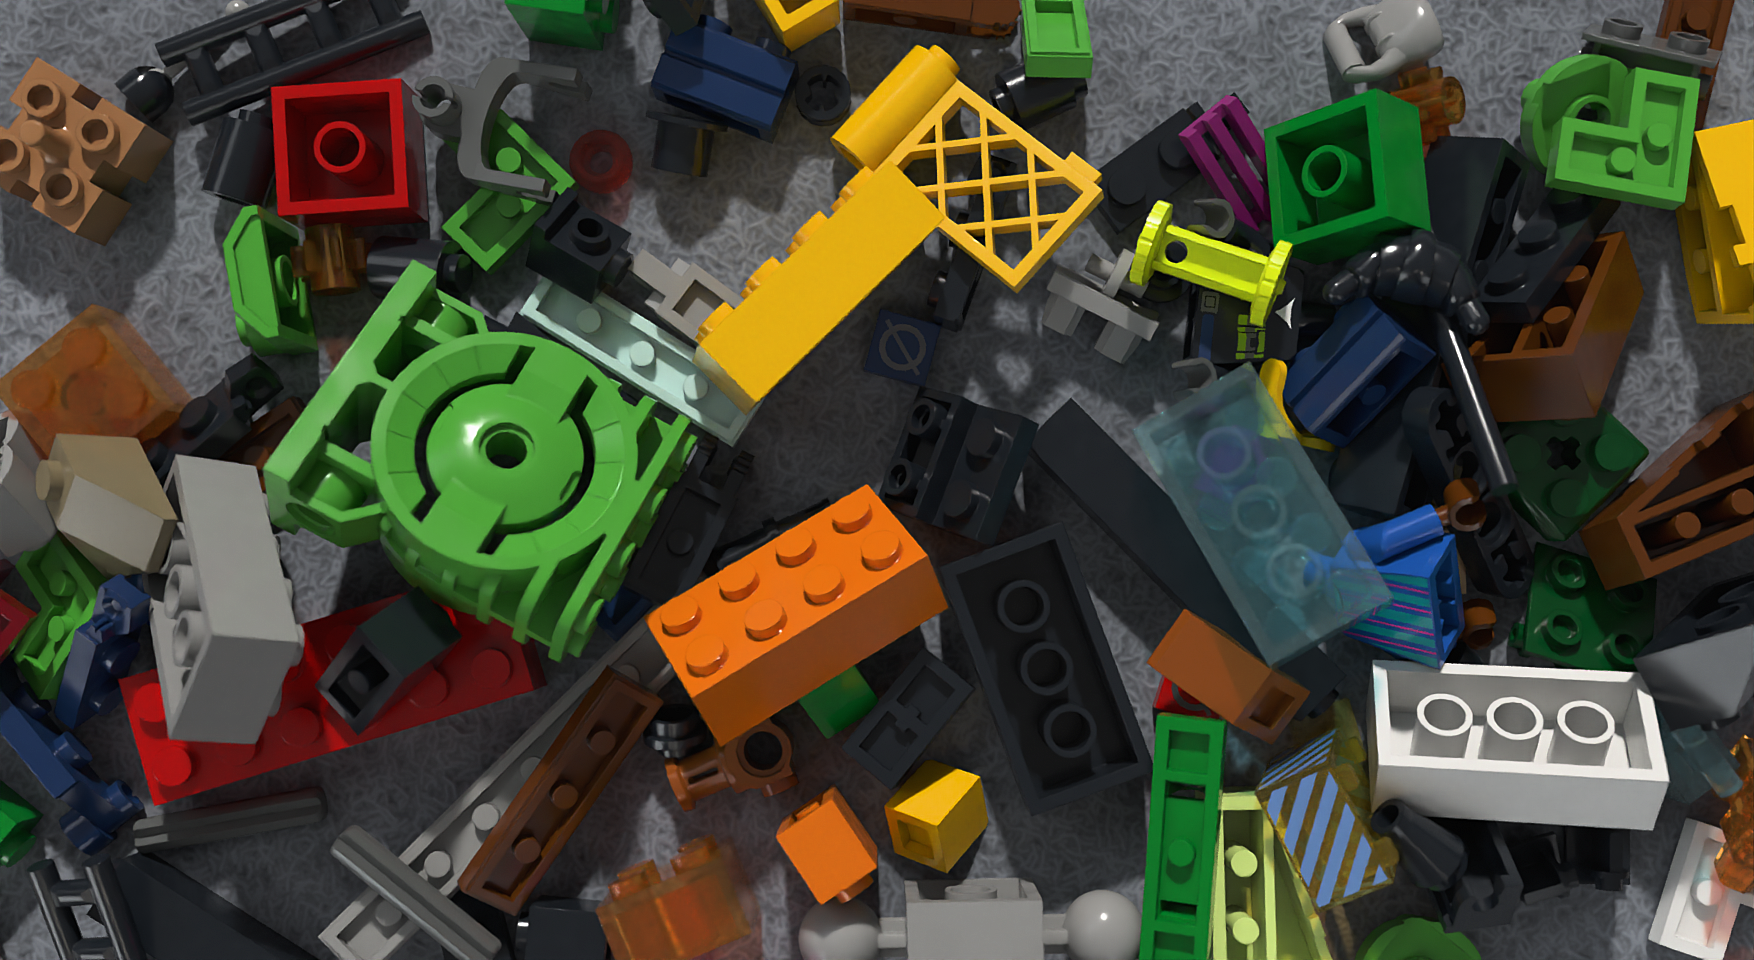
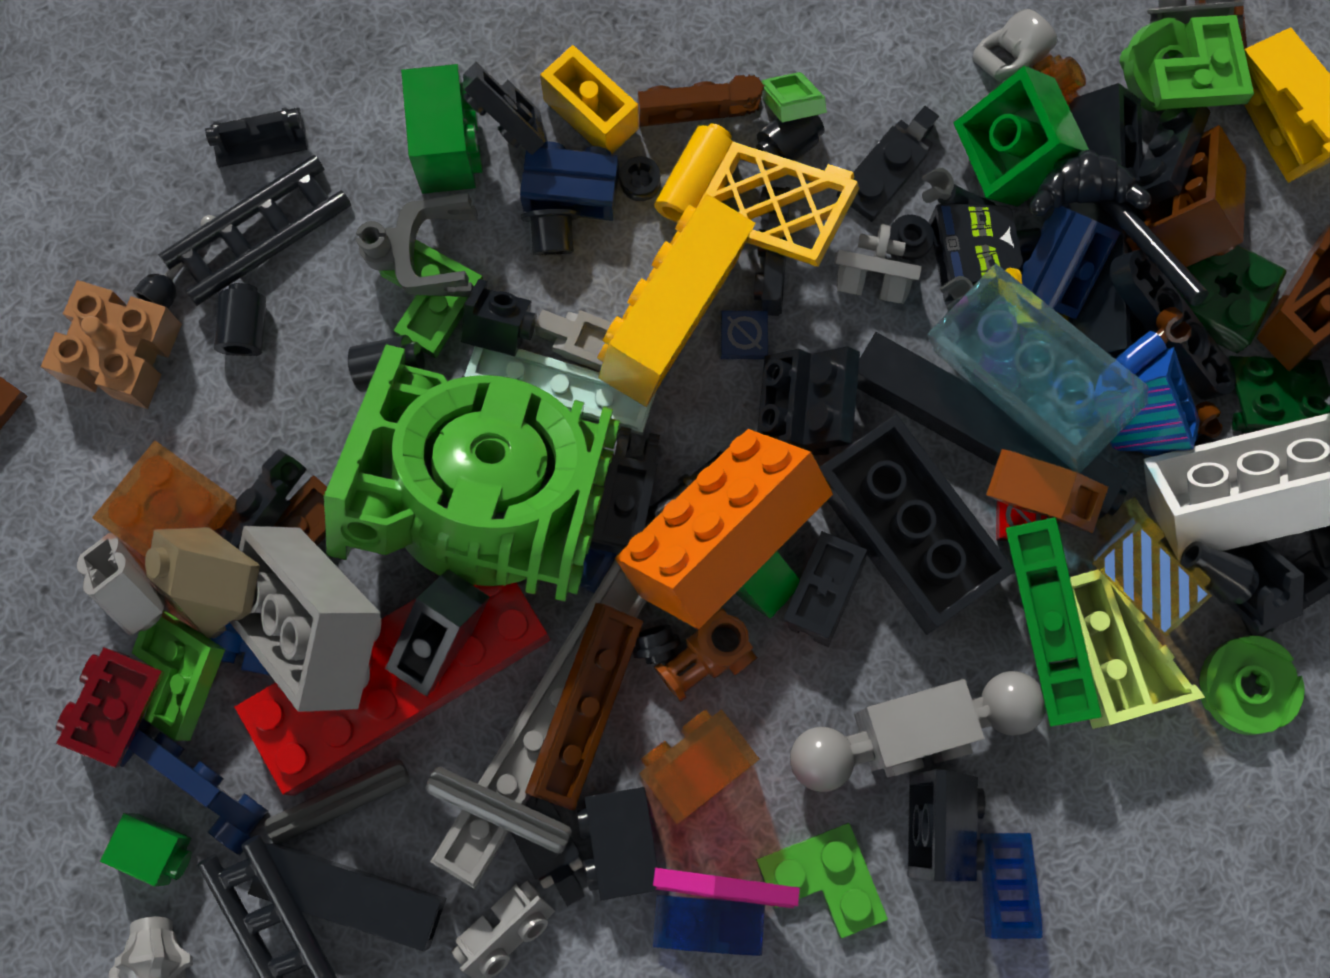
camera: 15 degrees left, 10 degrees down
dark blue hinge [54,574,151,730] -> none
bright green slope [222,205,319,357] -> none
red brick [271,78,428,231] -> none
clear orange gear [290,223,372,296] -> none
clear red plate [569,130,633,194] -> none
orange brick [776,783,877,905] -> none
yellow panel [884,759,988,873] -> none
neon yellow hose [1129,200,1293,327] -> none
magenta tile [1178,95,1271,231] -> none

